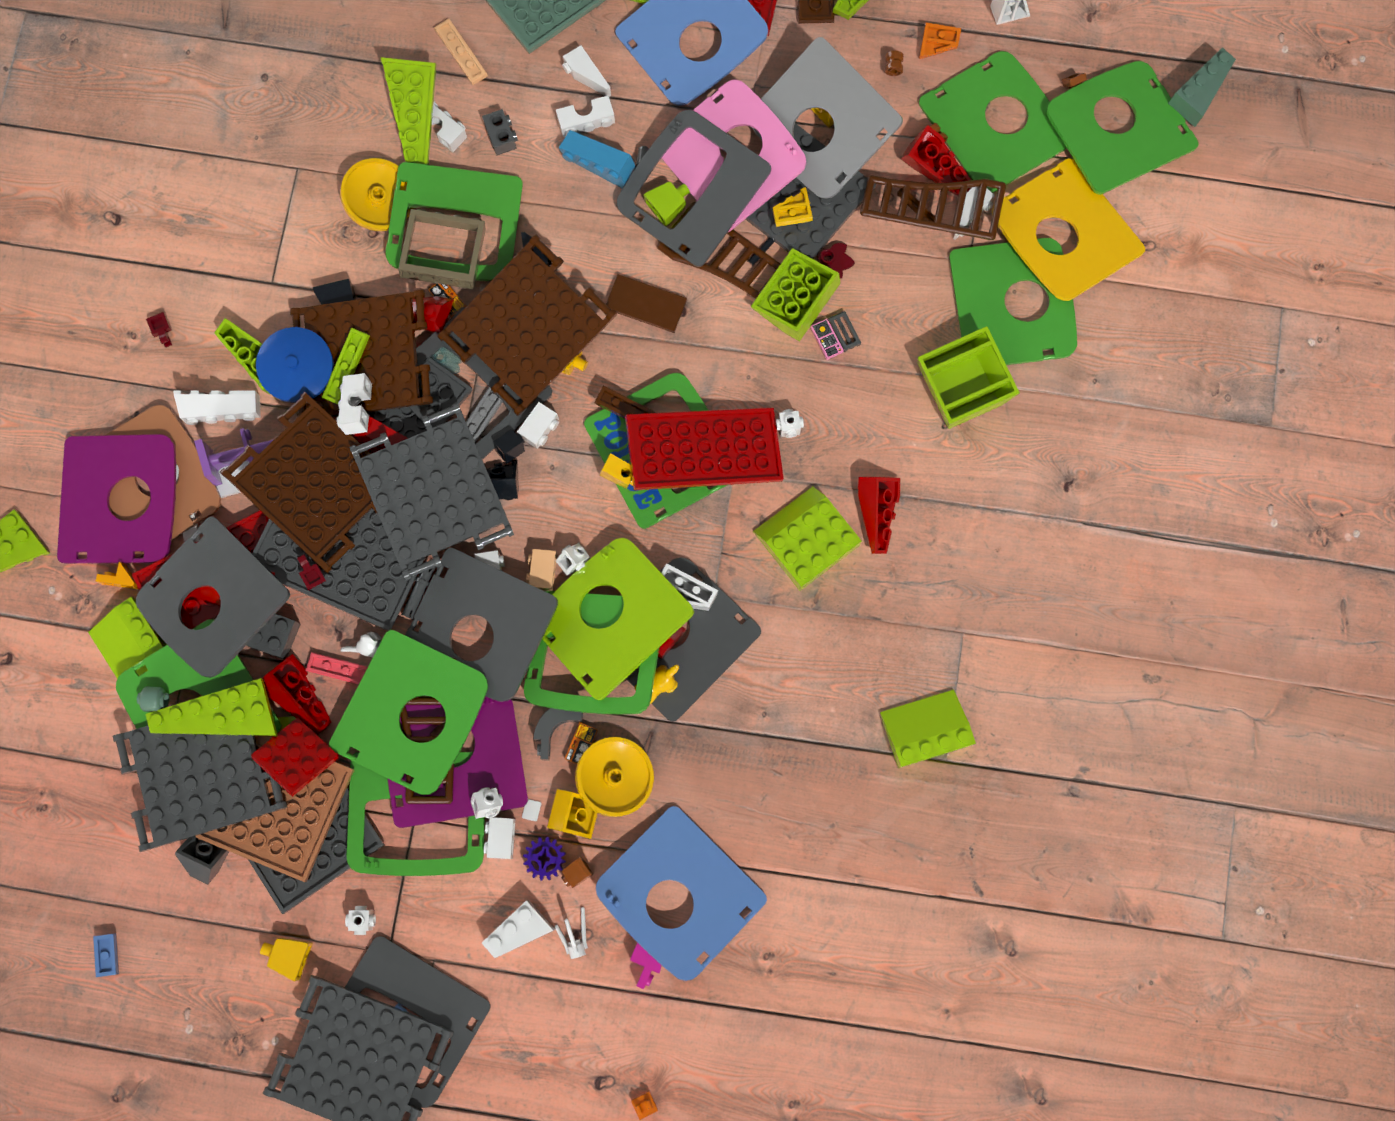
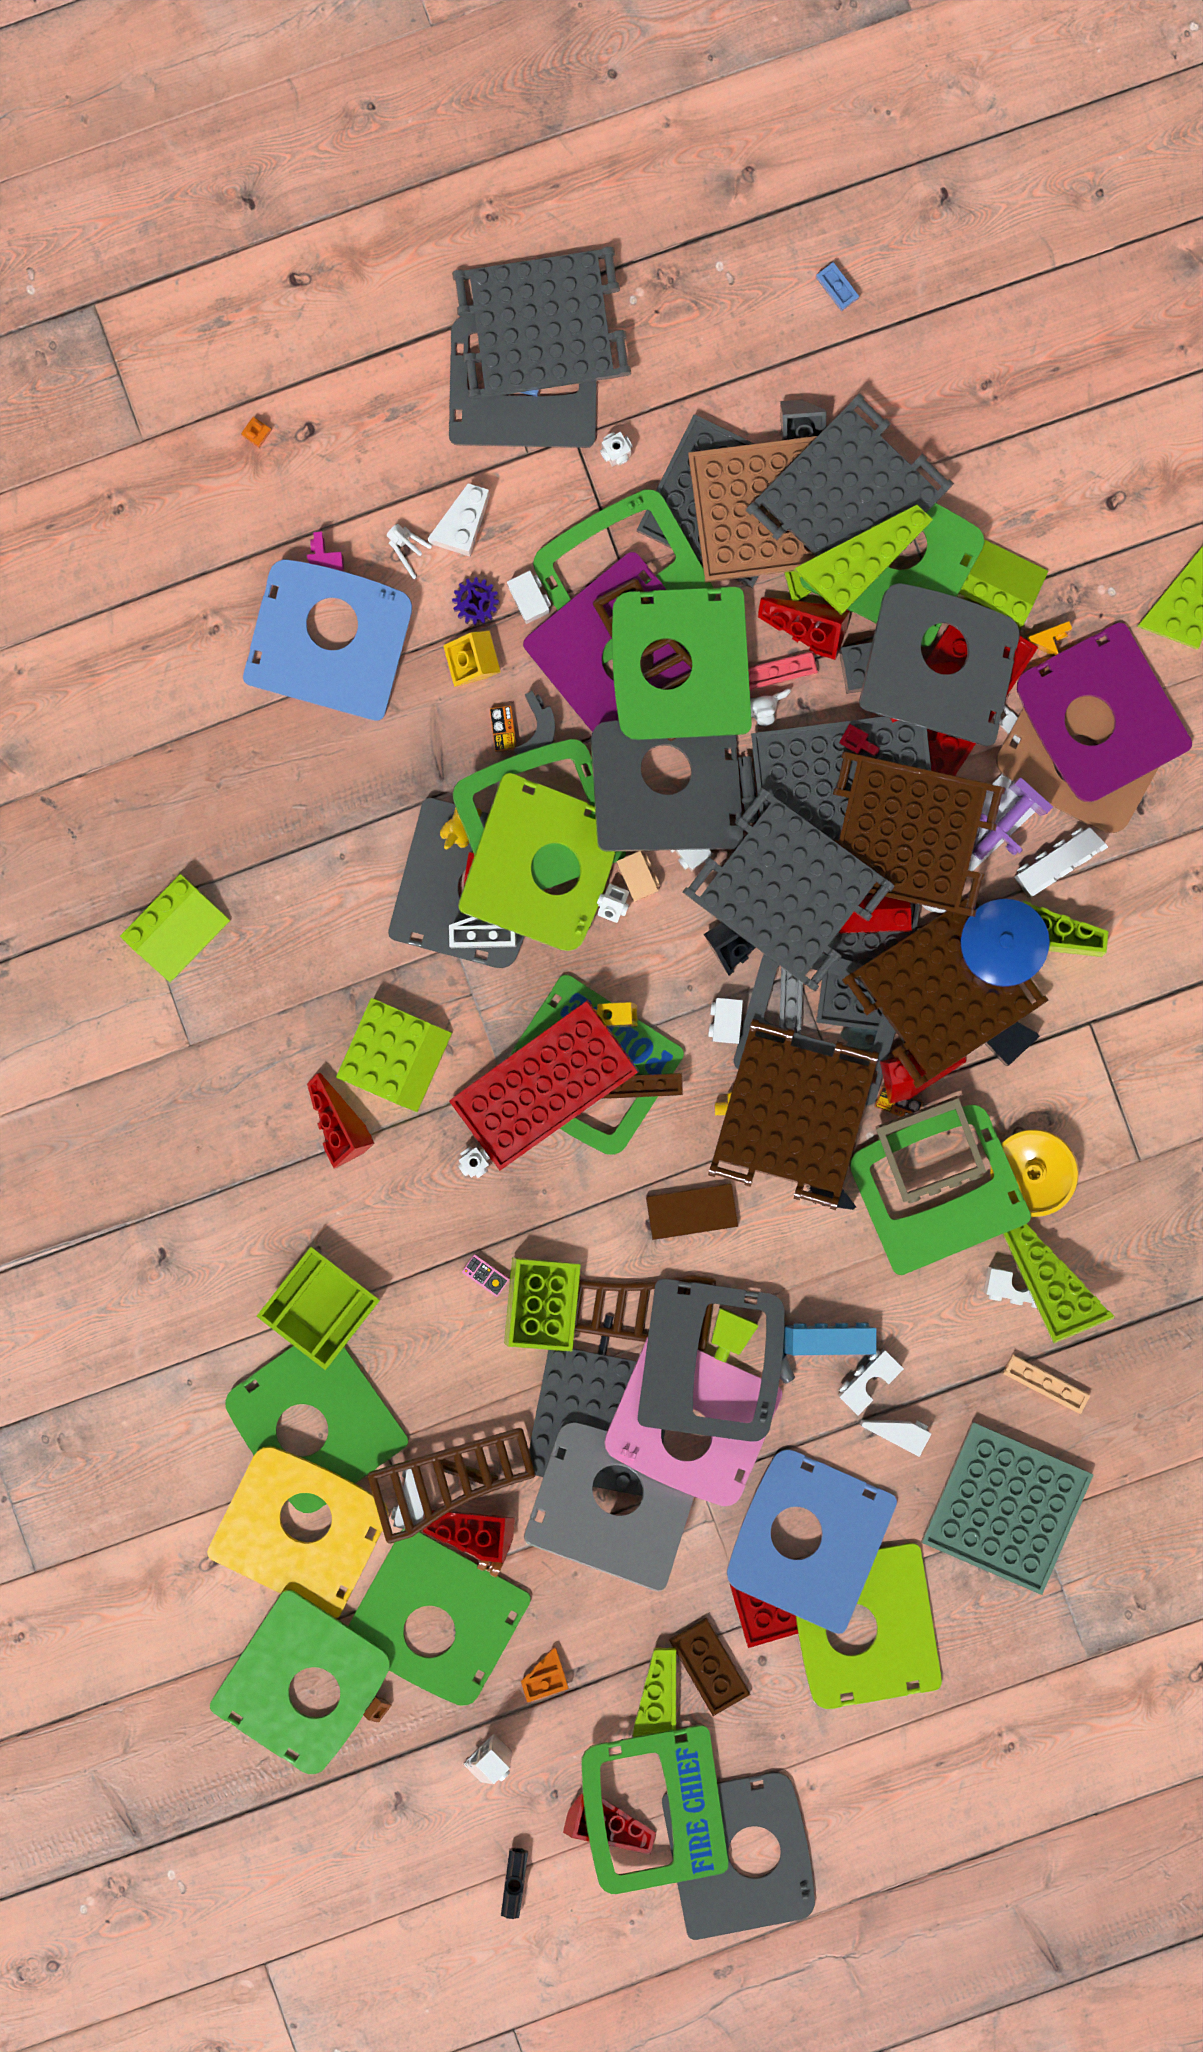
camera: 150 degrees right, 10 degrees up
sand green head [137,686,169,712] -> none
dark red plate [146,312,172,348] -> none
red plate [251,717,338,797] -> none
yellow torso [260,938,313,981] -> none
lime tile [322,328,370,404] -> none
white arch [337,373,372,435] -> none
white brick [470,788,503,819] -> none
dark grey brick [482,109,518,156] -> none
black brick [493,429,525,464] -> none
white sticker [522,799,541,821] -> none
dark orange slope [561,857,593,888] -> none
yellow dish [575,737,654,817] -> none
yellow wing [773,187,813,227] -> none
dark red plate [818,243,855,279] -> none
dark grey tile [828,311,861,352] -> none
dark orange wheel [885,51,904,76] -> none
sand green wedge [1168,47,1236,127] -> none

